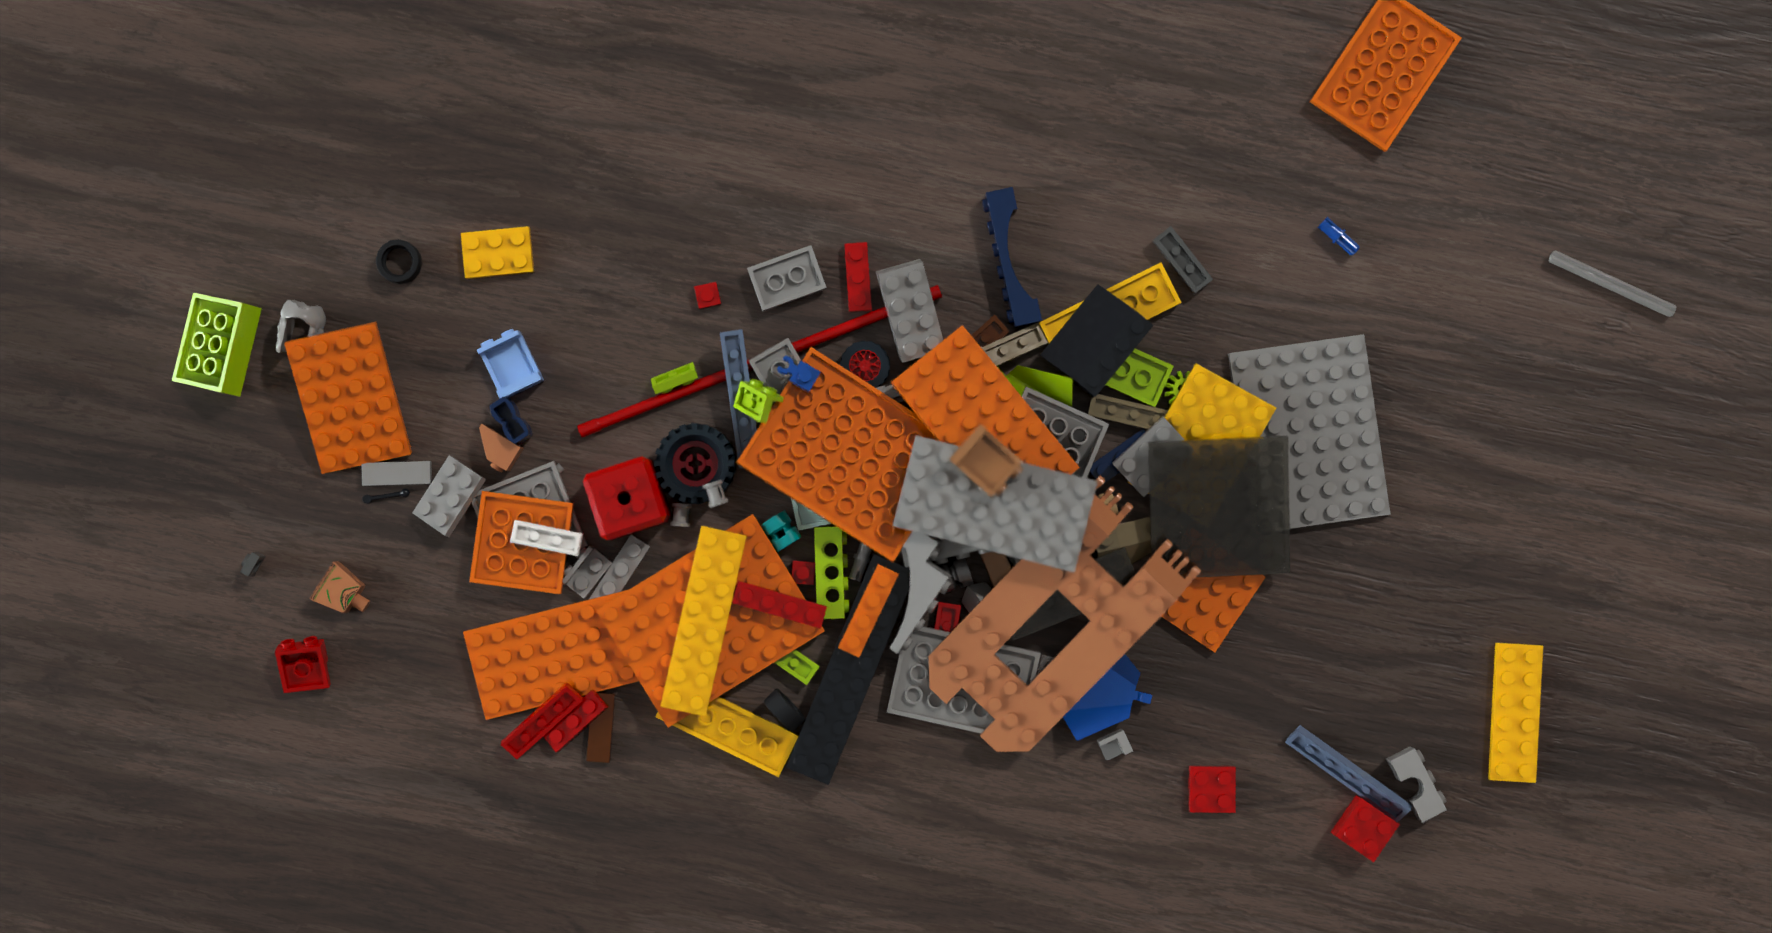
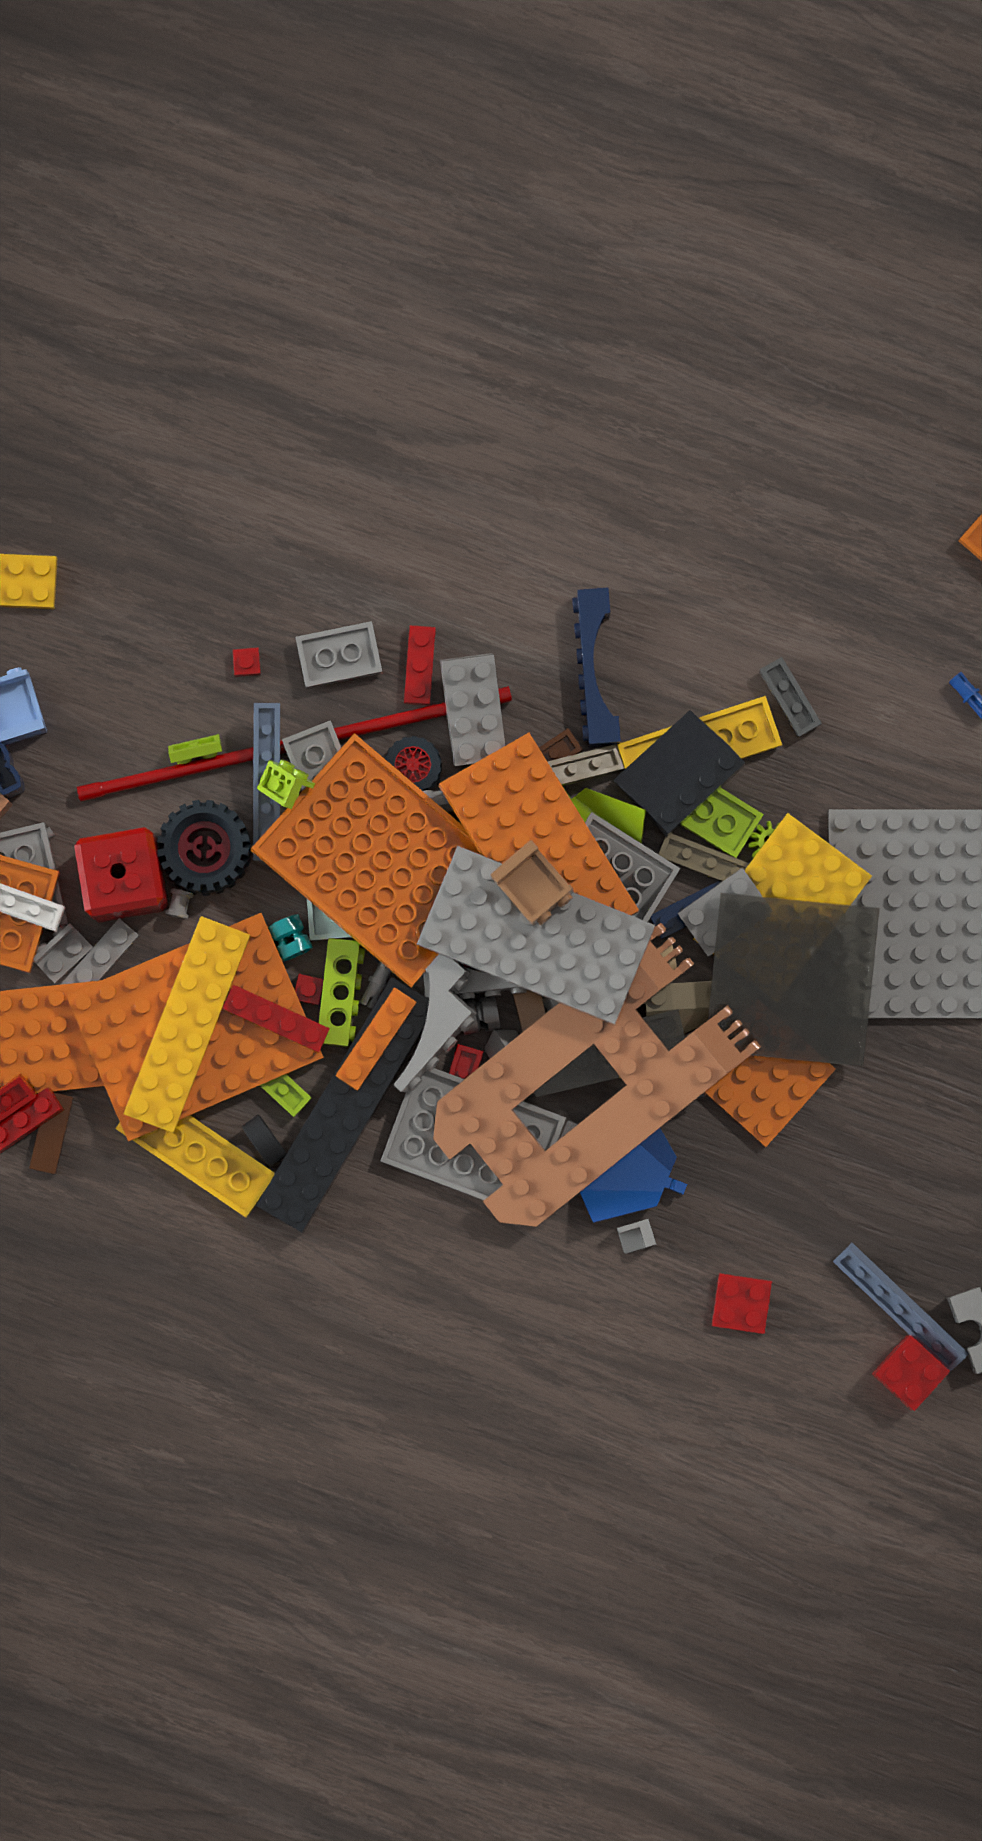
camera: 10 degrees right, 5 degrees down
light grey bush [702,479,729,508] -> none
blue plate [777,356,821,393] -> none

